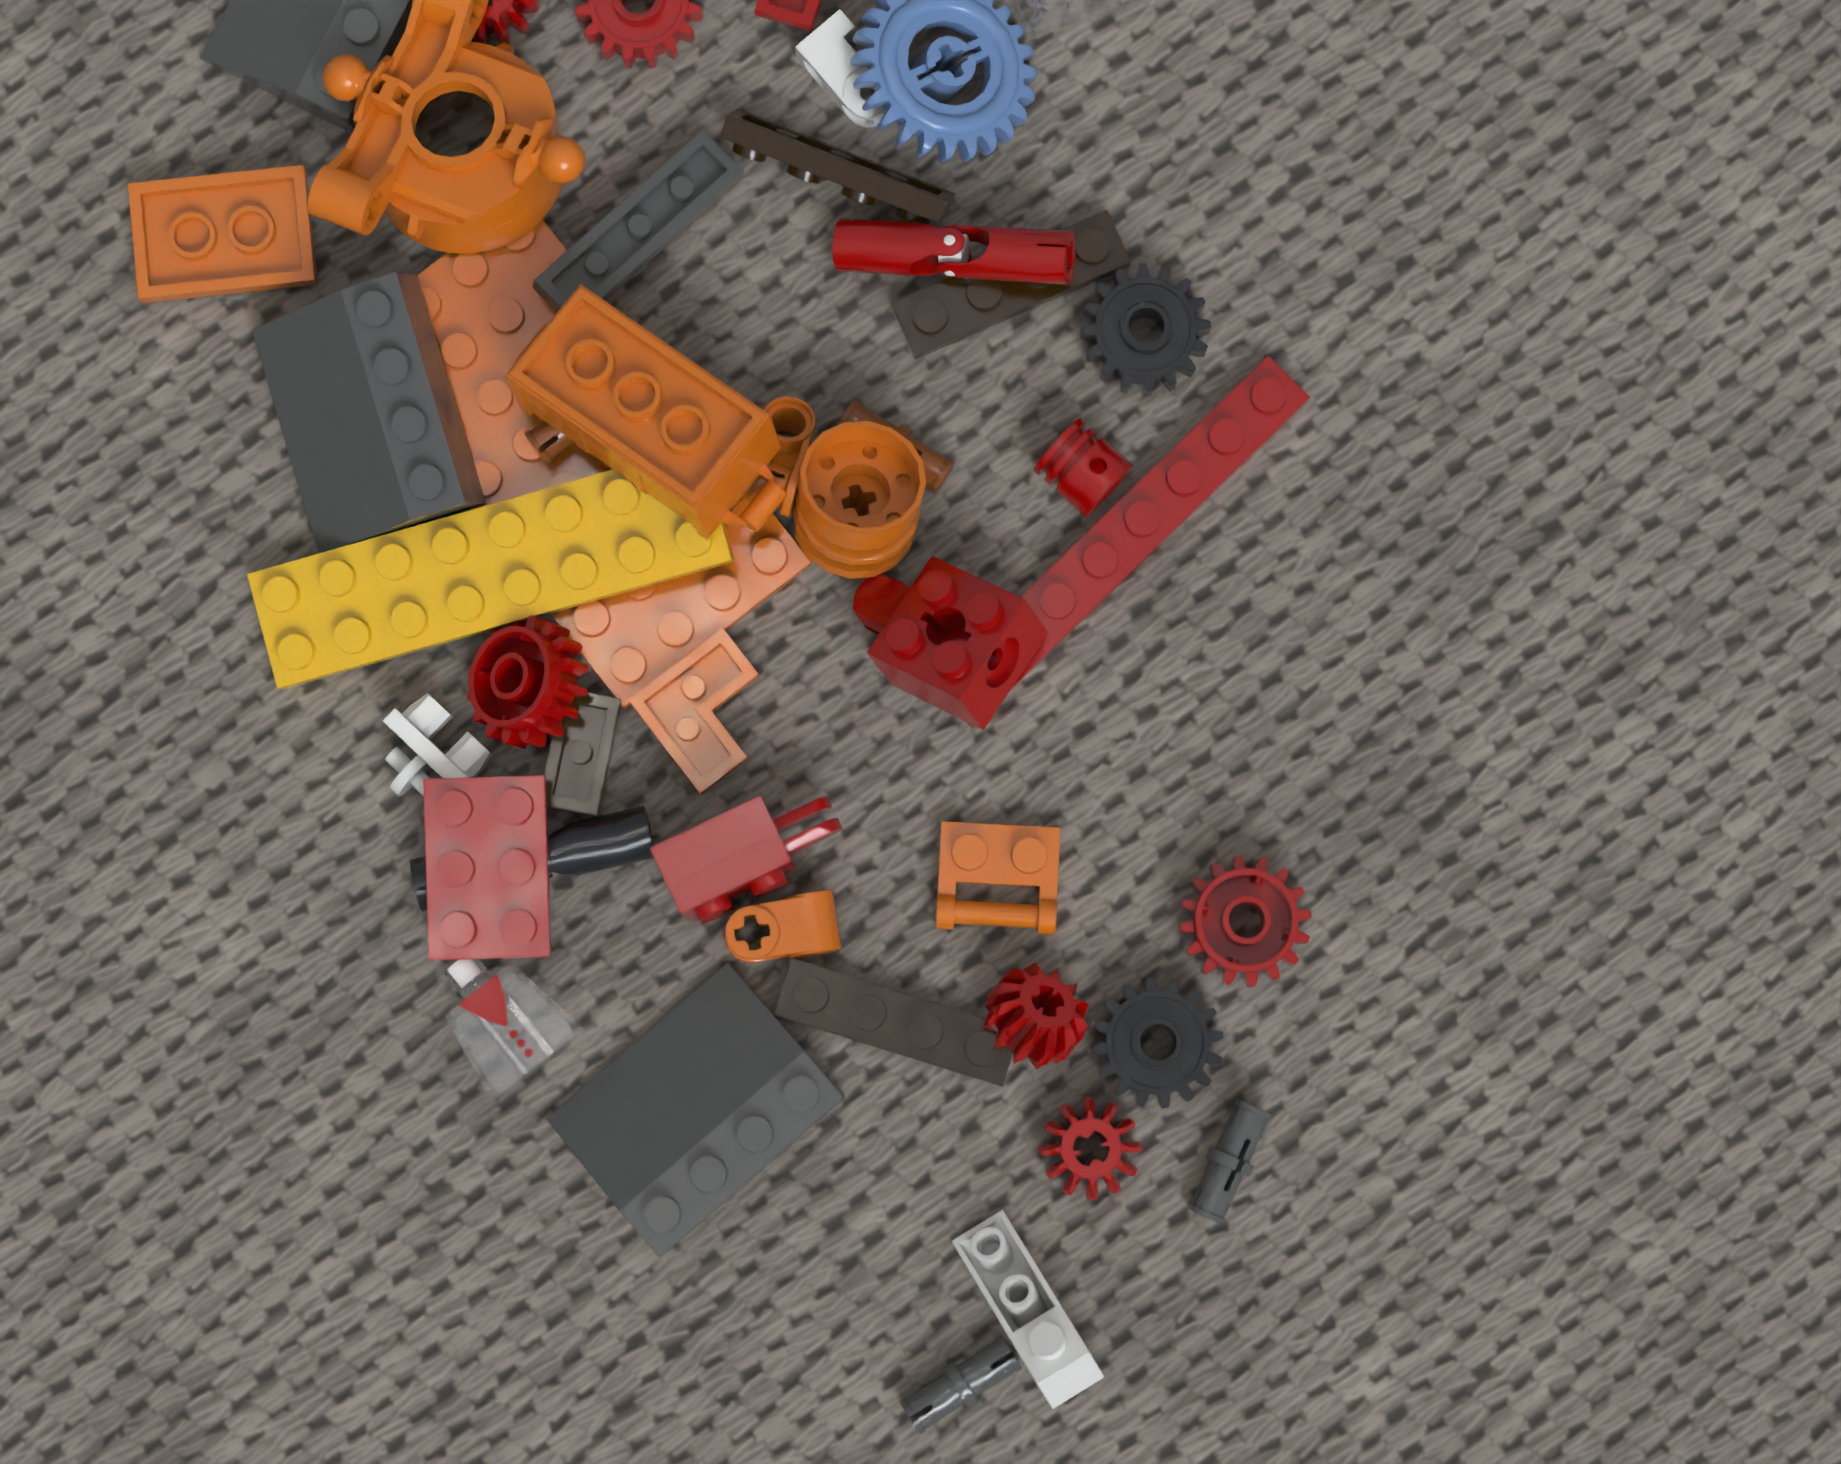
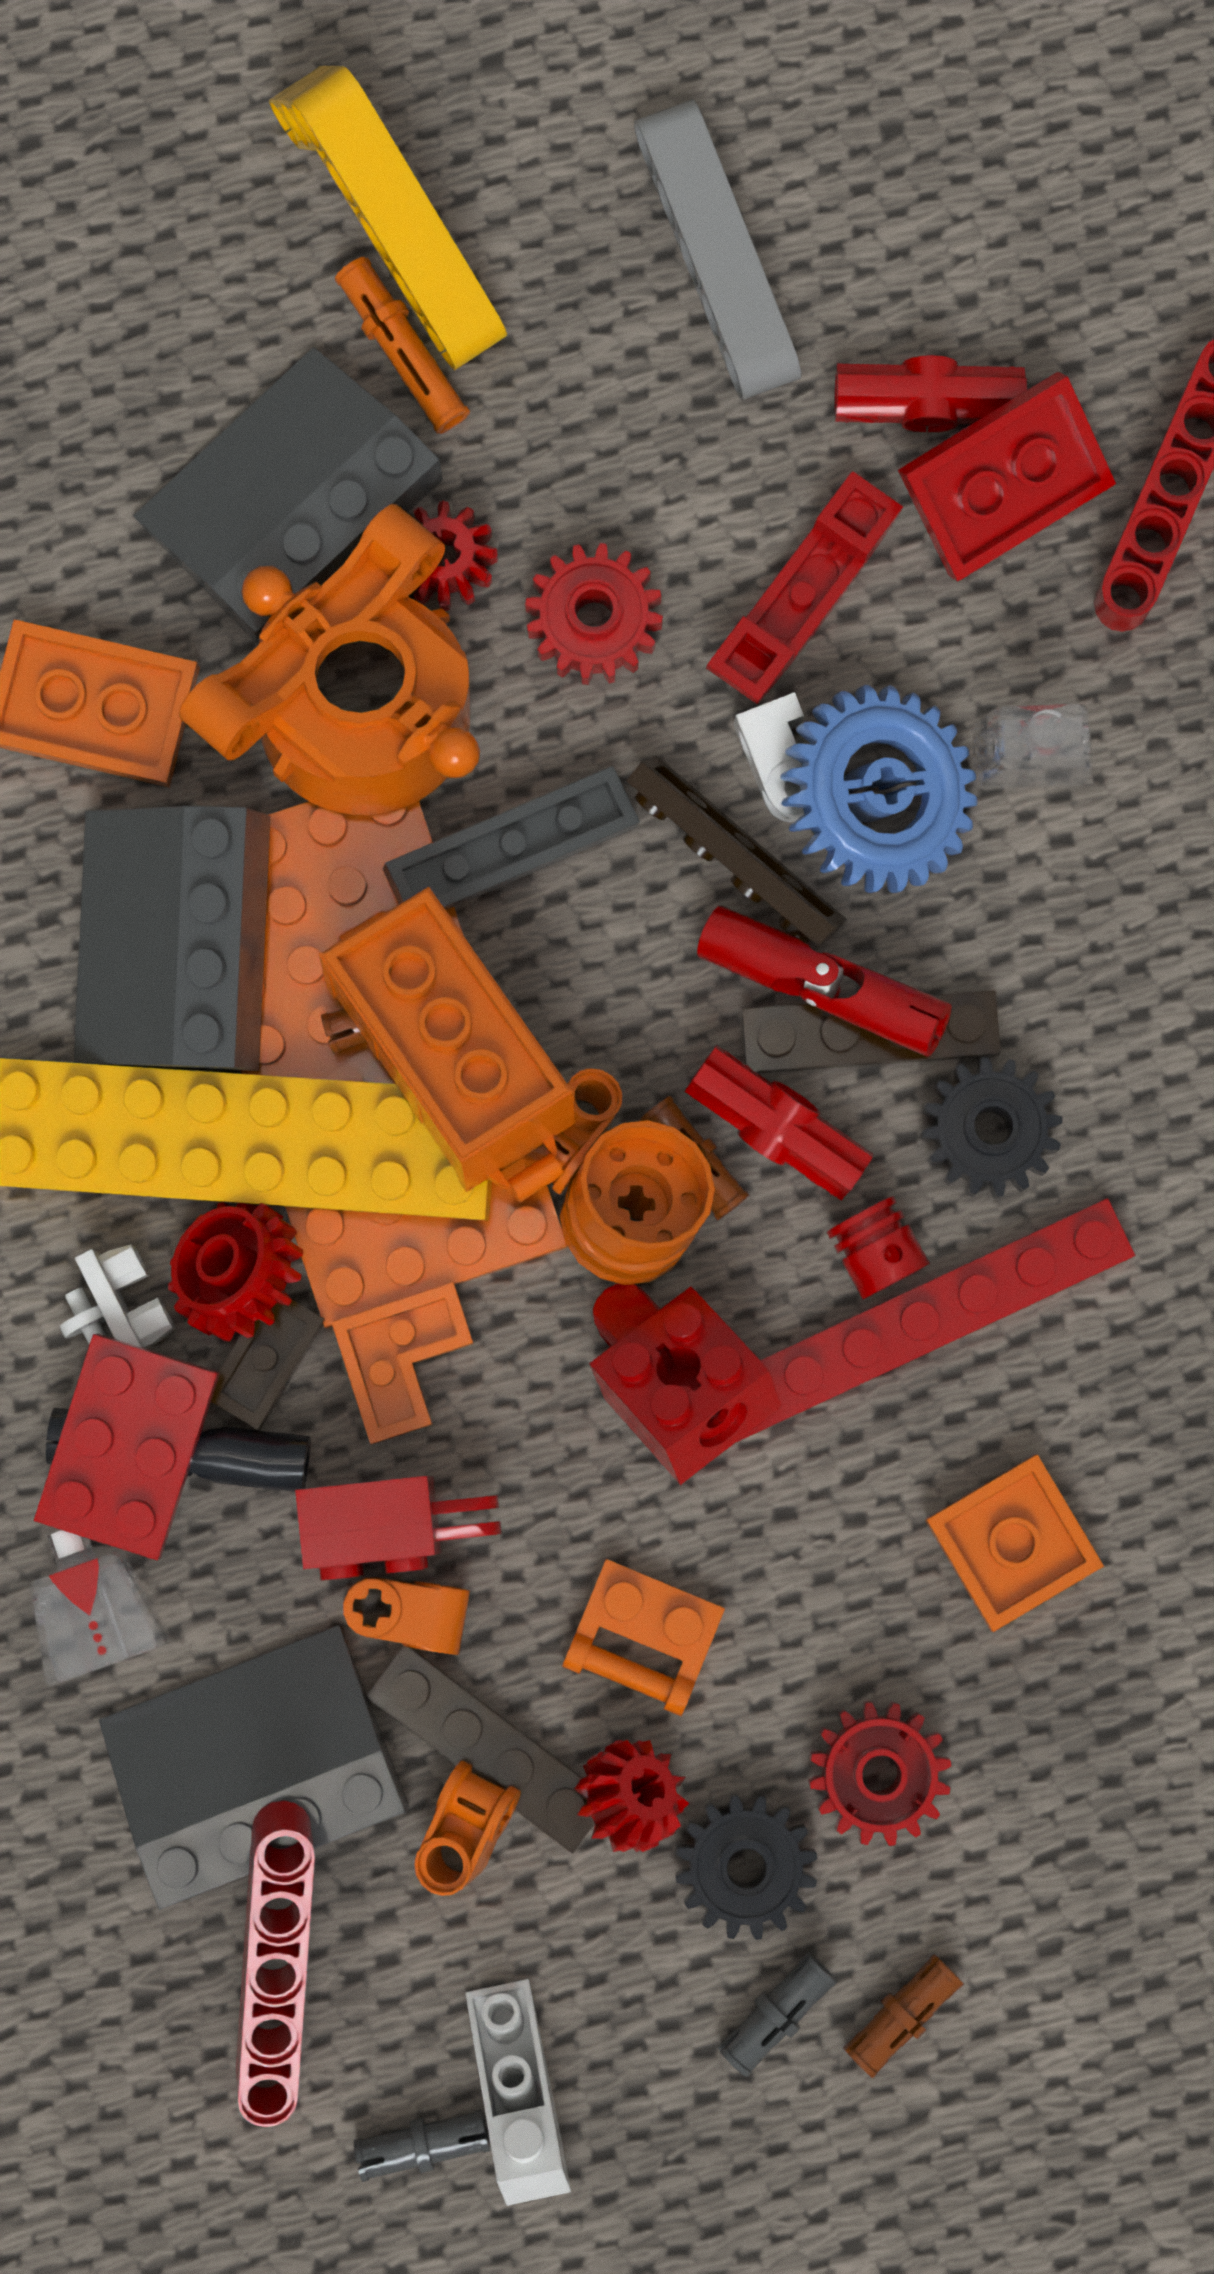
camera: 20 degrees right, 0 degrees up
red gear [1039,1097,1142,1200] -> none
none -> beam [236,1801,315,2127]
none -> orange piece [414,1760,521,1896]
none -> red piece [684,1045,873,1201]
none -> dark orange pin [843,1954,964,2078]
none -> orange plate [925,1454,1104,1632]

